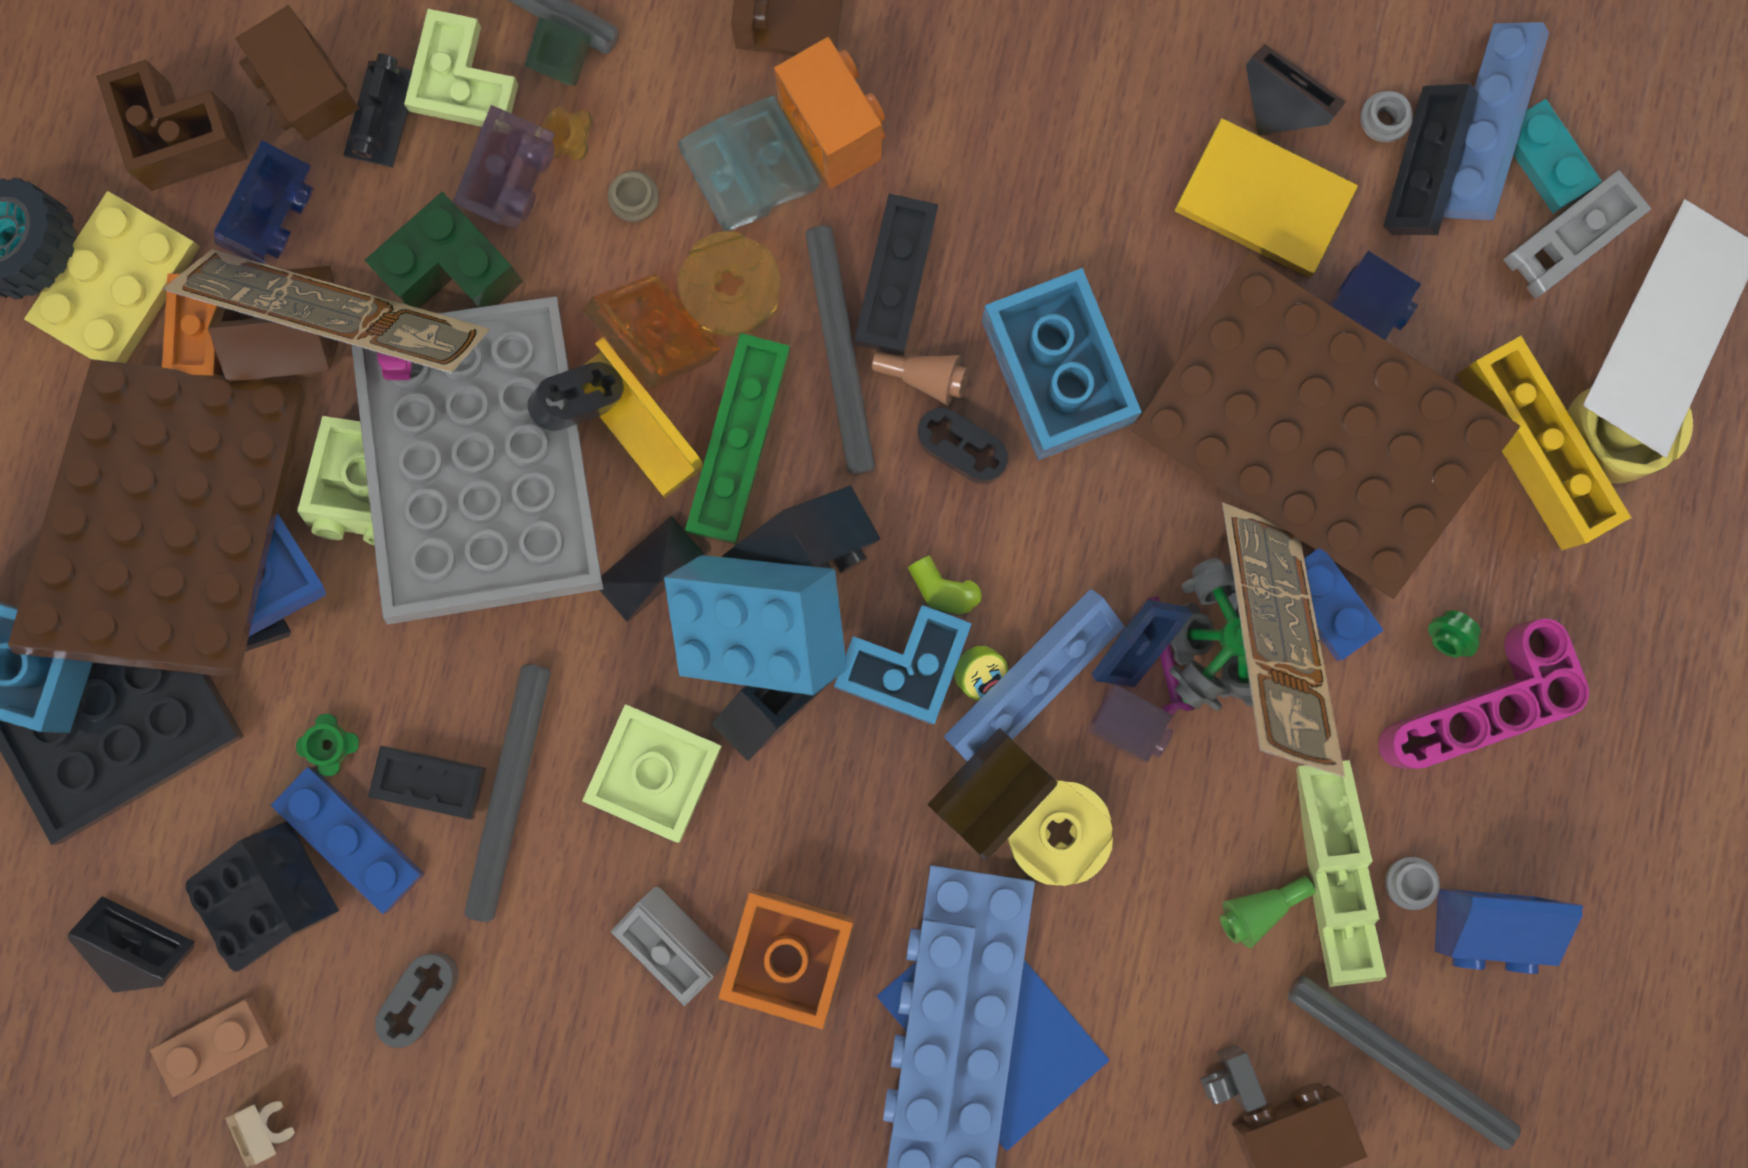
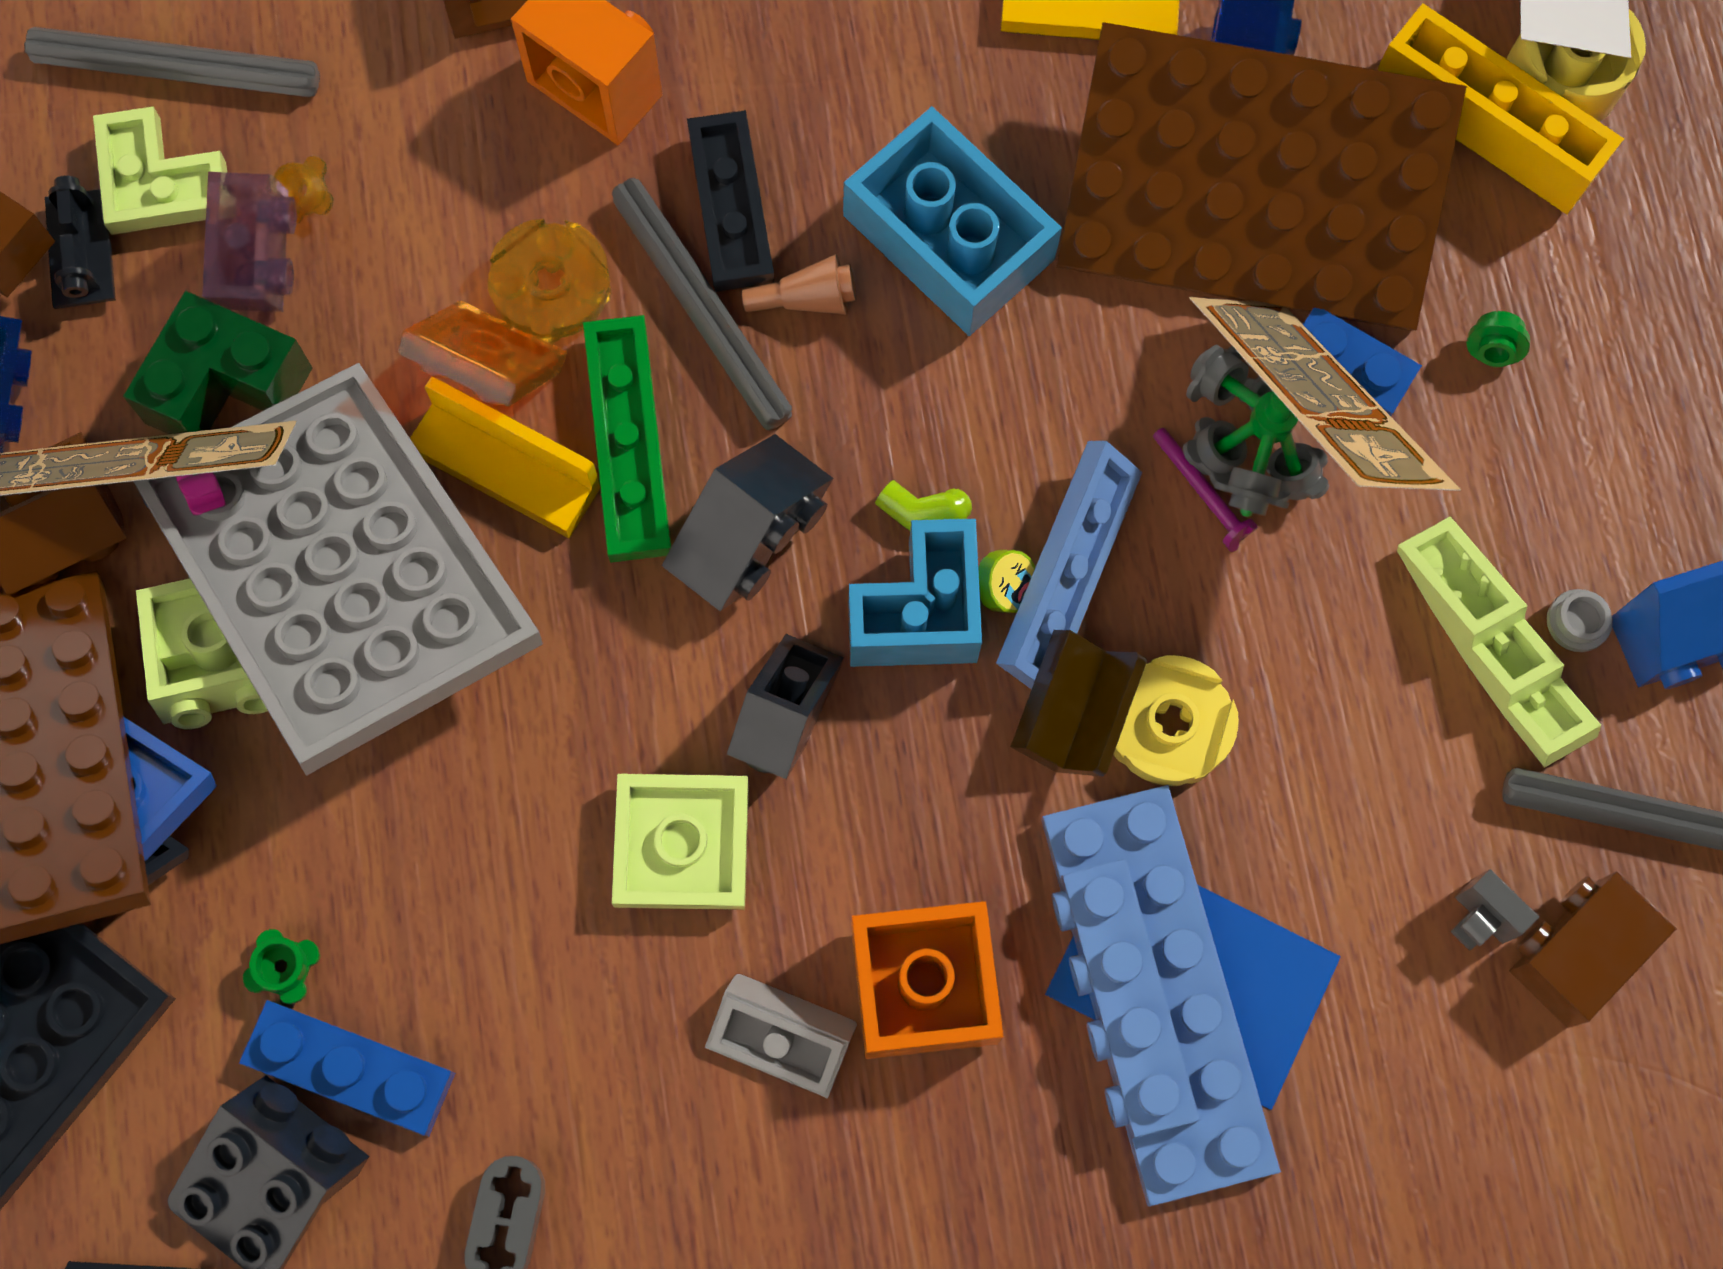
camera: 25 degrees left, 10 degrees down
black plate [368,746,486,820] -> none
dark grey axle [464,664,551,922] -> none
clear green plate [524,17,591,86] -> none
black beam [527,362,624,431] -> none
black slope [600,516,706,622] -> none
dark tan plate [608,171,659,223] -> none
dark azure brick [664,555,847,695] -> none
clear light blue slope [677,95,821,232] -> none
black beam [917,408,1008,484] -> none
clear purple brick [1086,685,1173,762] -> none
dark blue slope [1092,600,1193,687] -> none
bright green cone [1220,875,1315,948] -> none
dark pink beam [1378,618,1589,769] -> none

